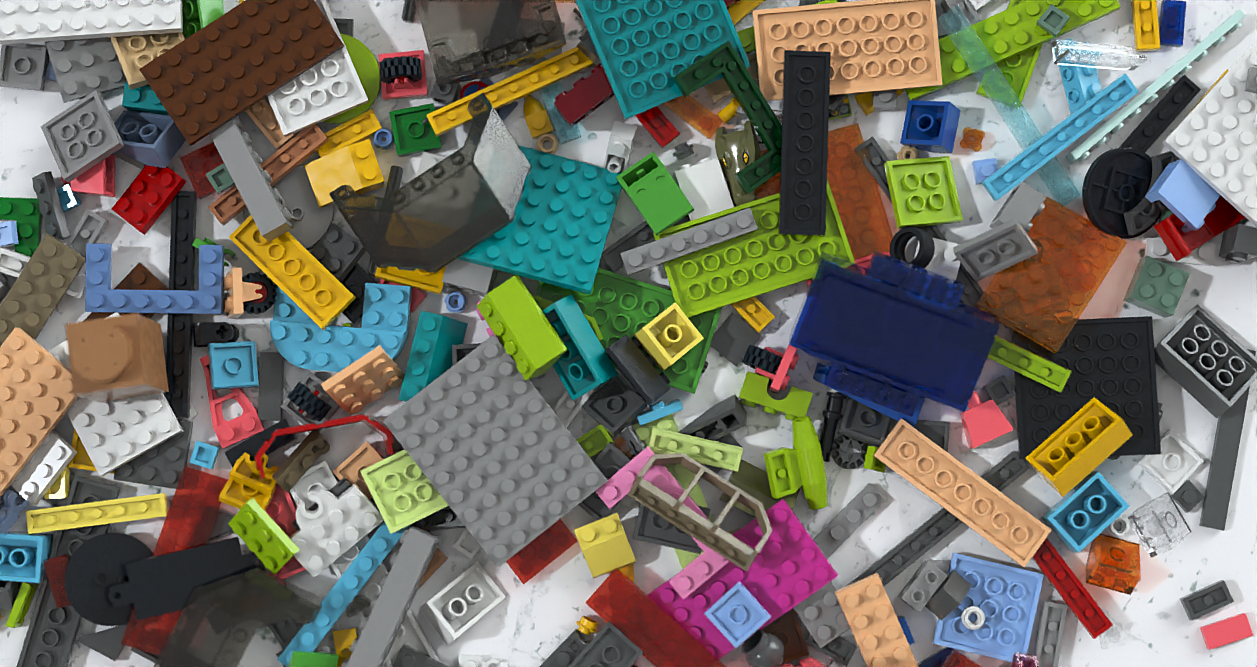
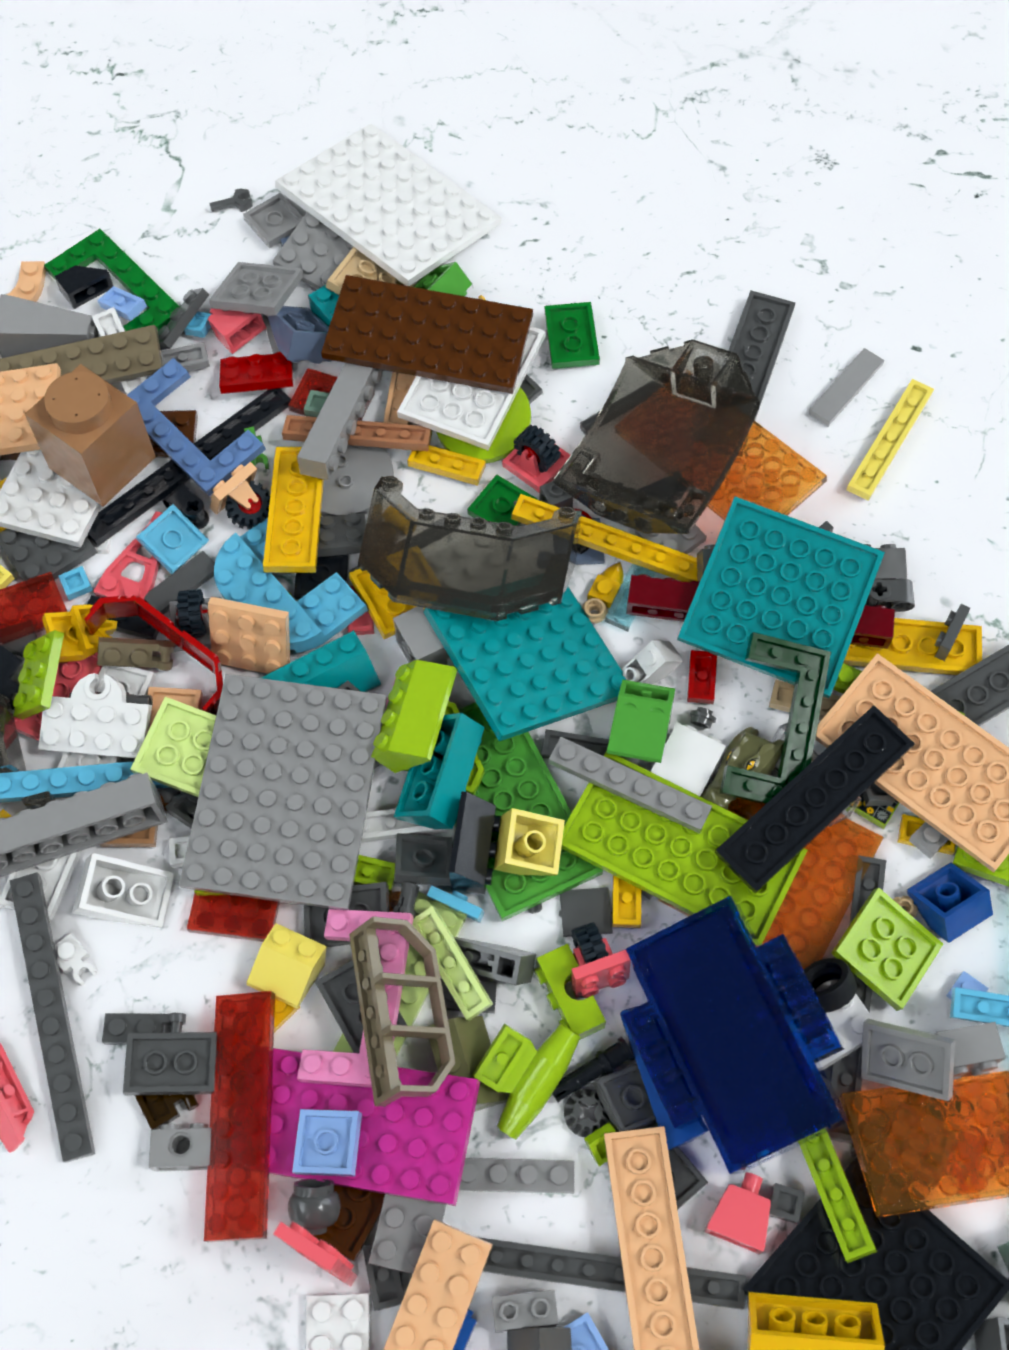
camera: 45 degrees right, 20 degrees down
yellow slope [304,139,384,208] -> none
medium blue plate [373,128,395,150] -> none
light blue plate [445,291,467,313] -> none
yellow plate [576,615,599,635] -> none
clear orange plate [662,95,723,140] -> none
yellow pin [717,98,744,125] -> none
clear orange plate [960,127,985,152] -> none

